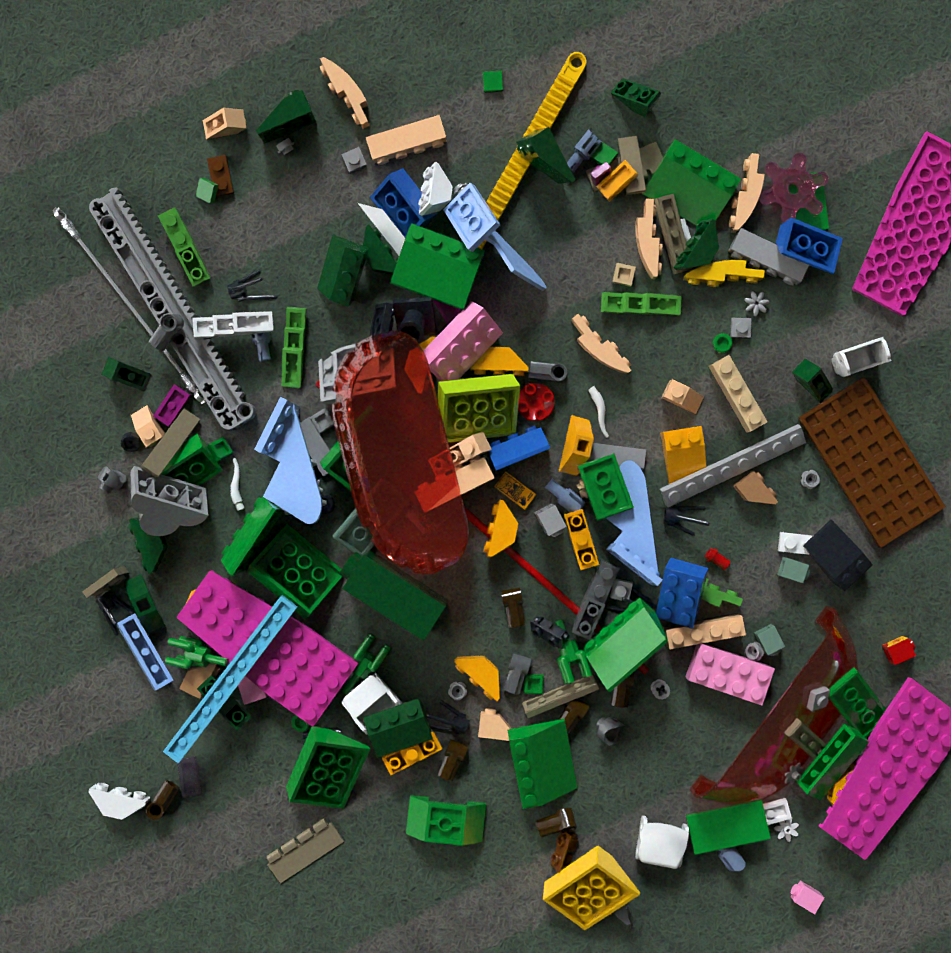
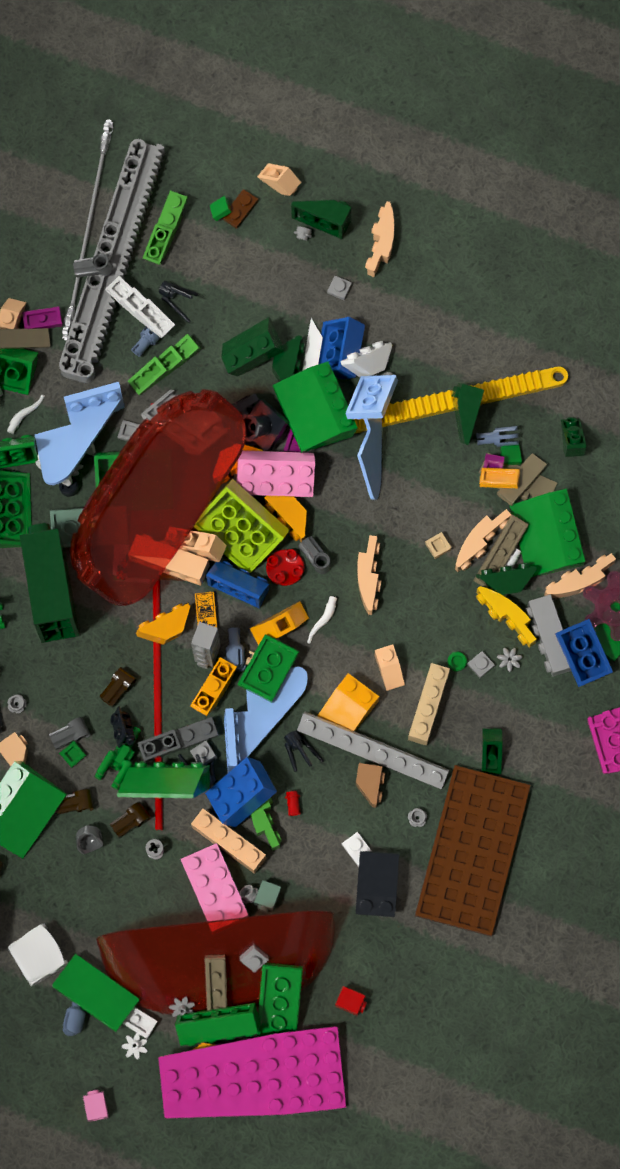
camera: 50 degrees right, 15 degrees down
dark green slope [101,357,151,391] -> none
green tile [206,437,234,462] -> none
light grey tile [300,417,330,476] -> none
light nougat brick [366,115,447,165] -> none
light orange slope [454,656,500,701] -> none
green tile [483,71,503,93] -> none
dark tan tile [522,675,599,718] -> none
light grey tile [587,443,646,469] -> none
bright green slope [601,292,681,316] -> none
sand green brick [777,557,810,583] -> none
white piece [832,337,891,377] -> none

